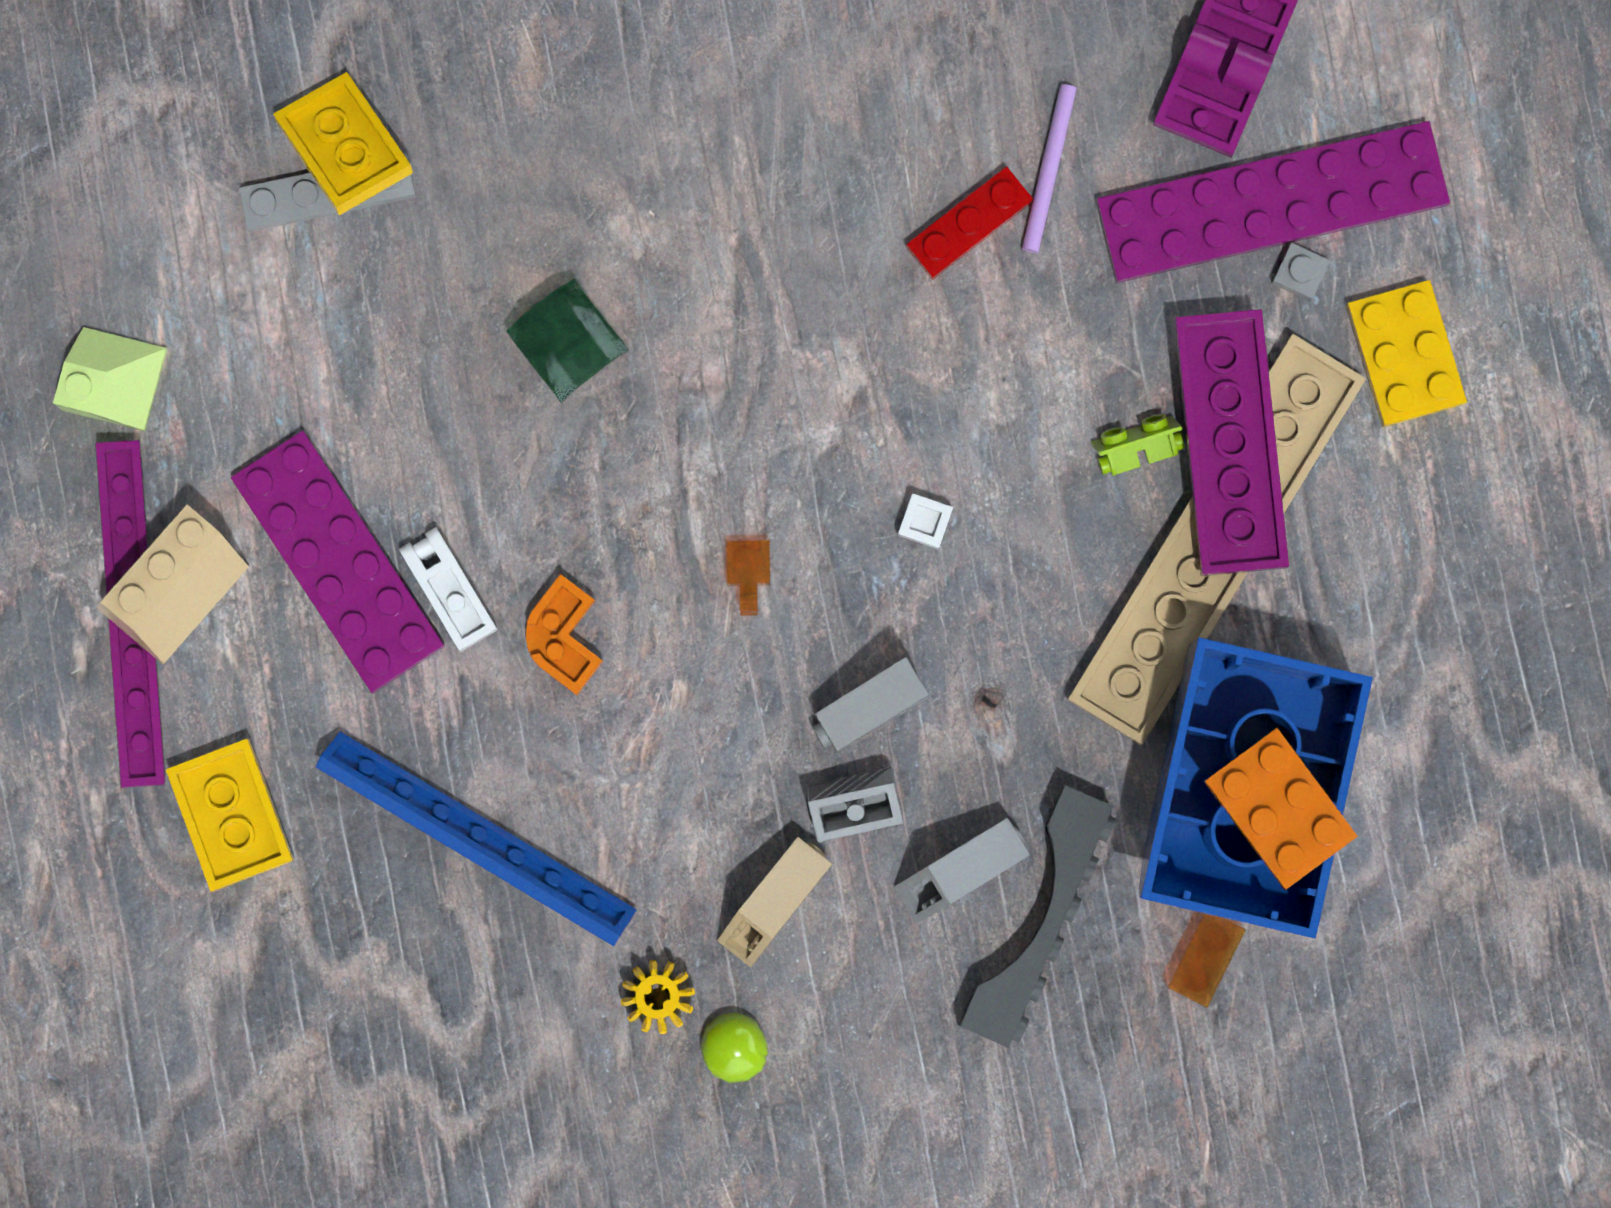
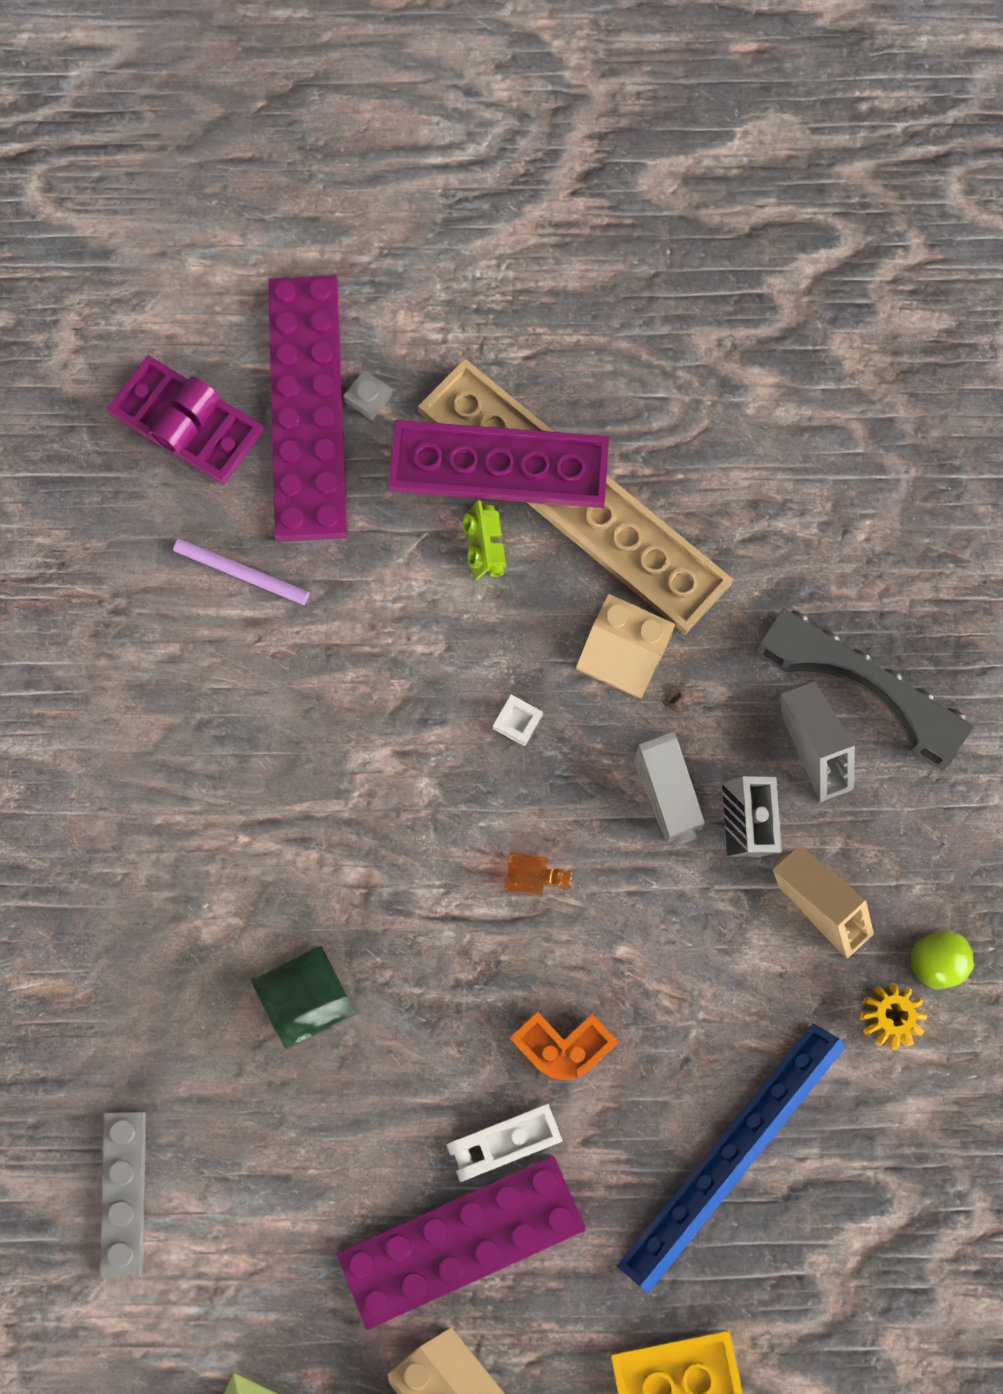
camera: 80 degrees left, 10 degrees down
yellow plate [273,72,413,215] -> none
red plate [906,166,1033,280] -> none
blue brick [1139,637,1373,939] -> none
clear orange plate [1167,913,1246,1008] -> none
orange plate [1204,728,1358,890] -> none
yellow plate [1346,280,1467,428] -> none
none -> tan slope [576,594,675,700]

